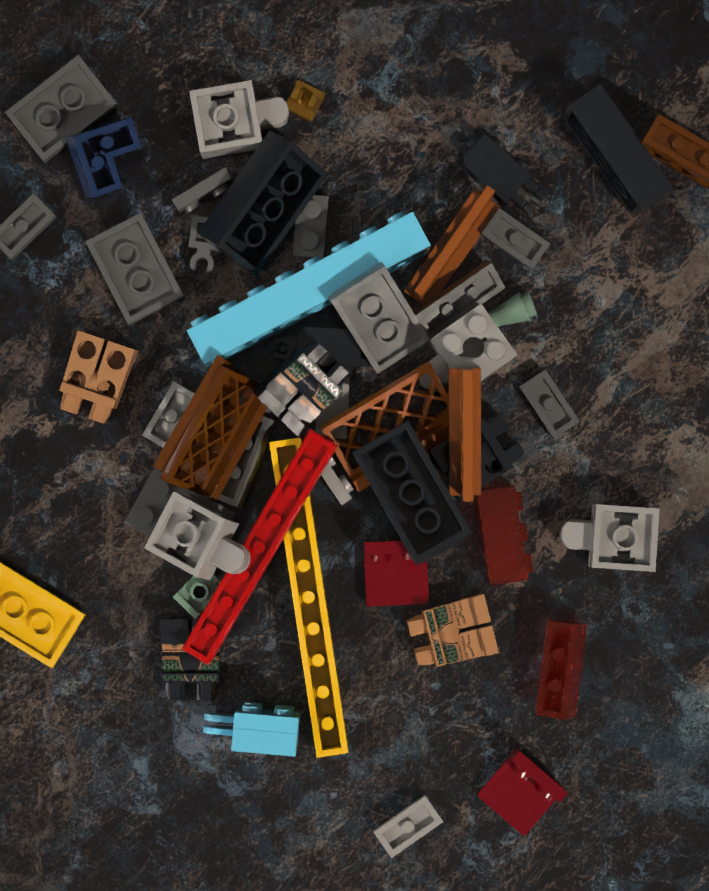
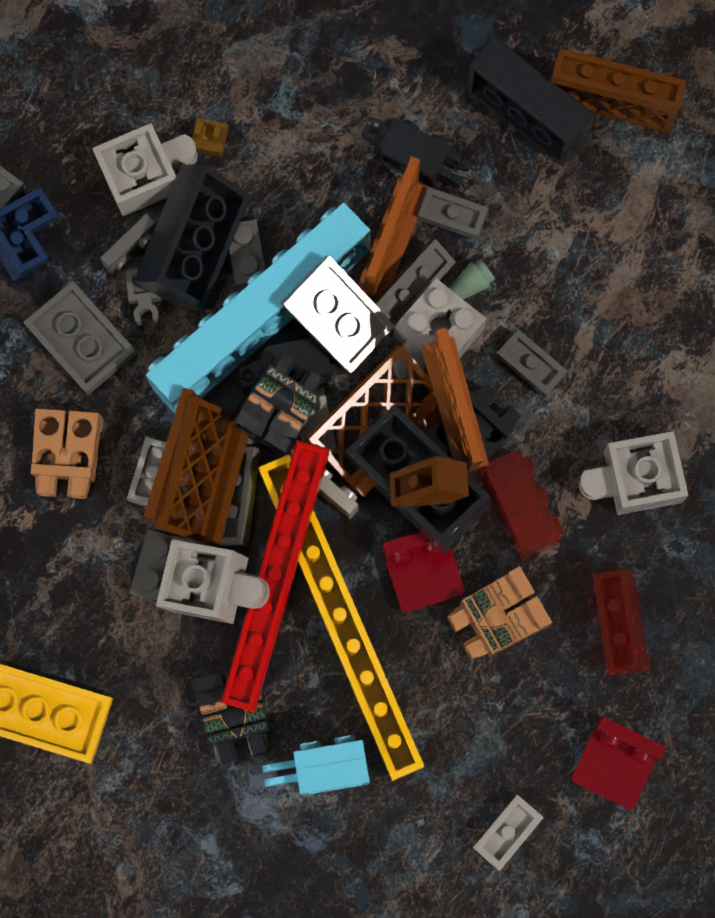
camera: 15 degrees left, 10 degrees down
sand green brick [173,573,221,619] -> none
none -> reddish brown slope [390,456,469,507]

